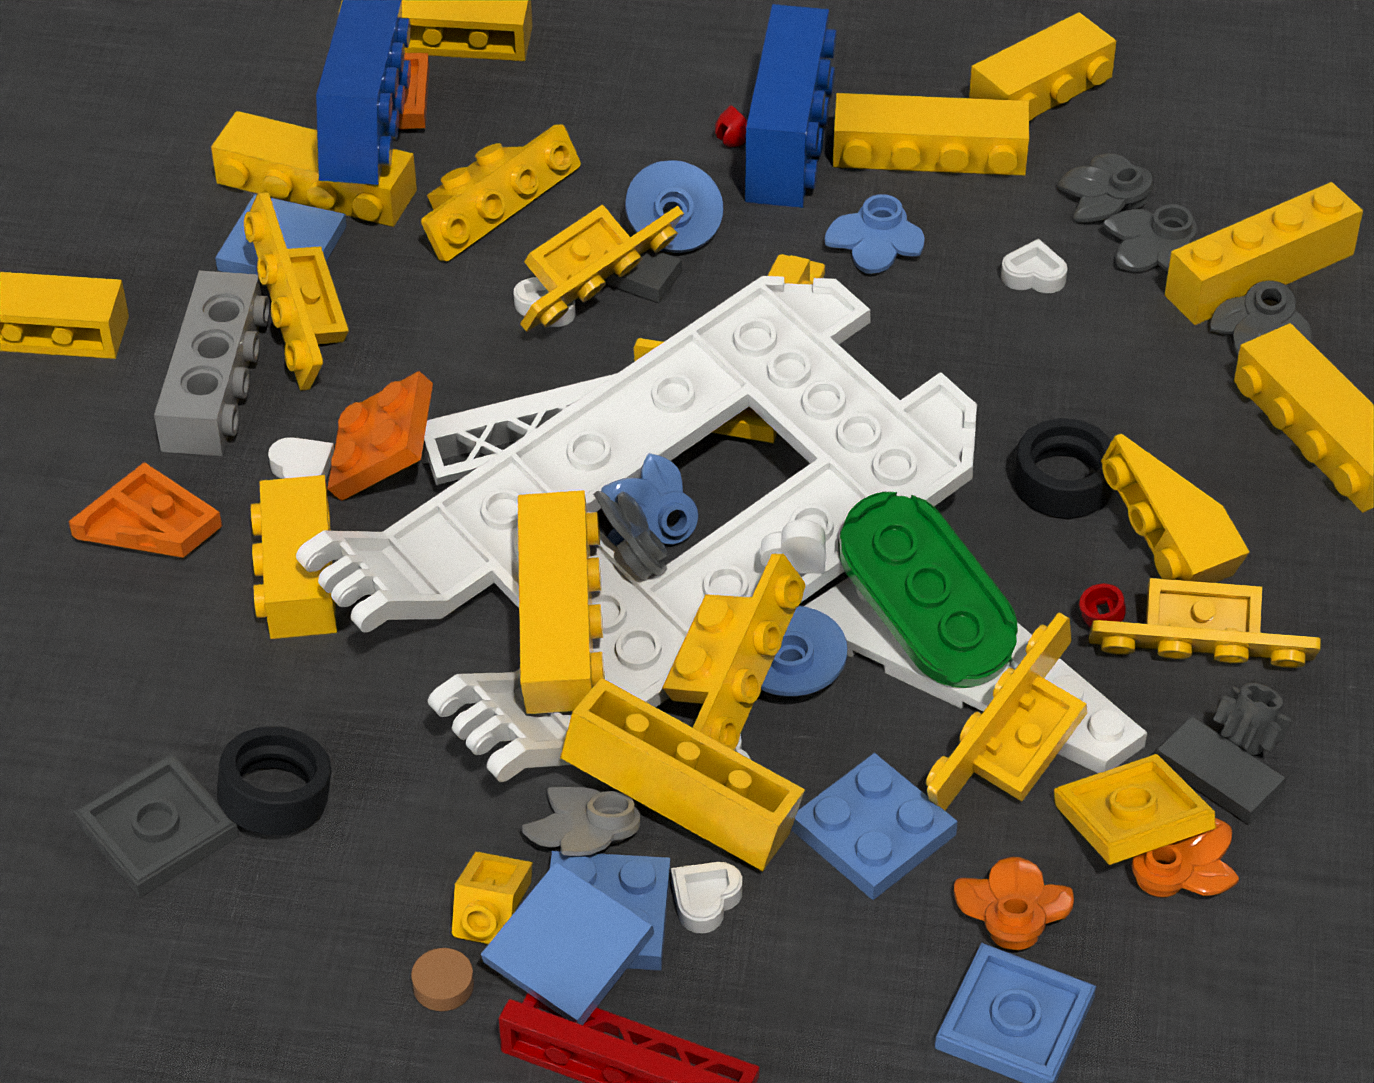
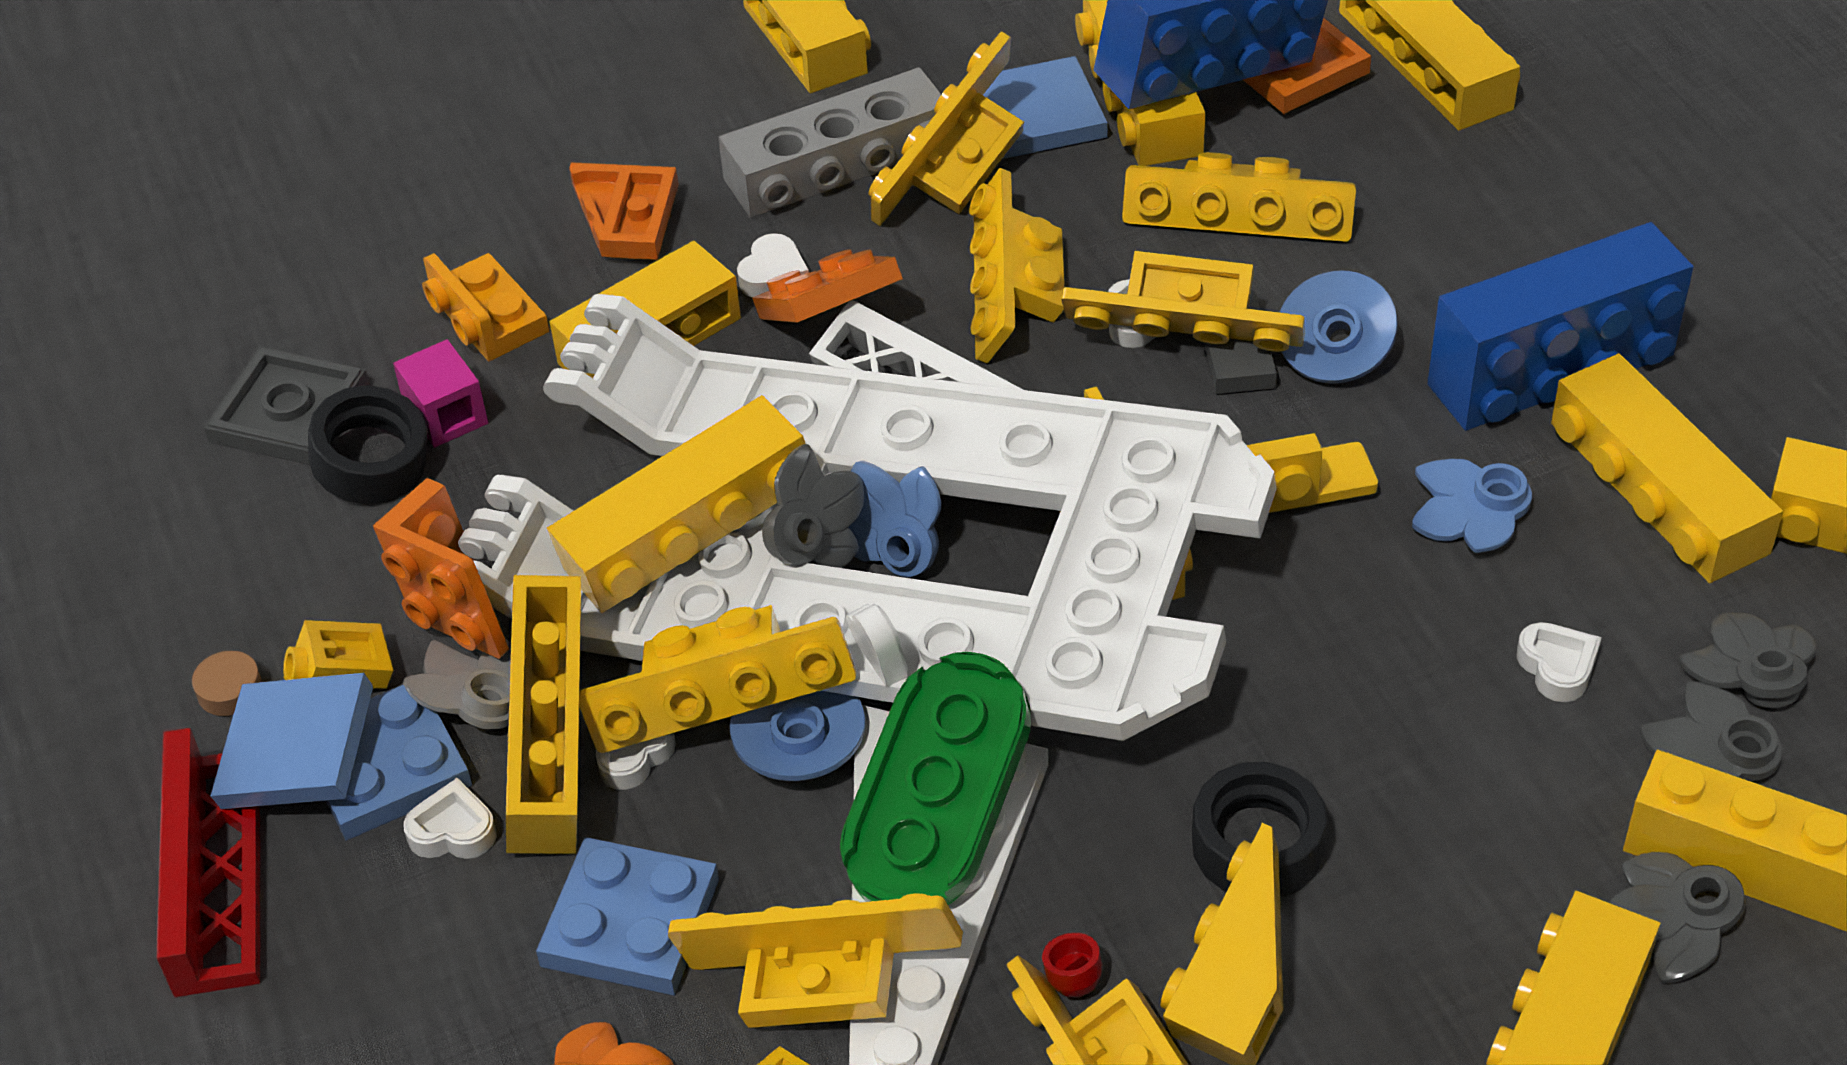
camera: 60 degrees right, 0 degrees up
none -> orange bracket [373,478,509,659]
none -> dark pink brick [393,339,489,448]
none -> light orange bracket [422,253,550,362]
none -> yellow bracket [969,168,1065,364]

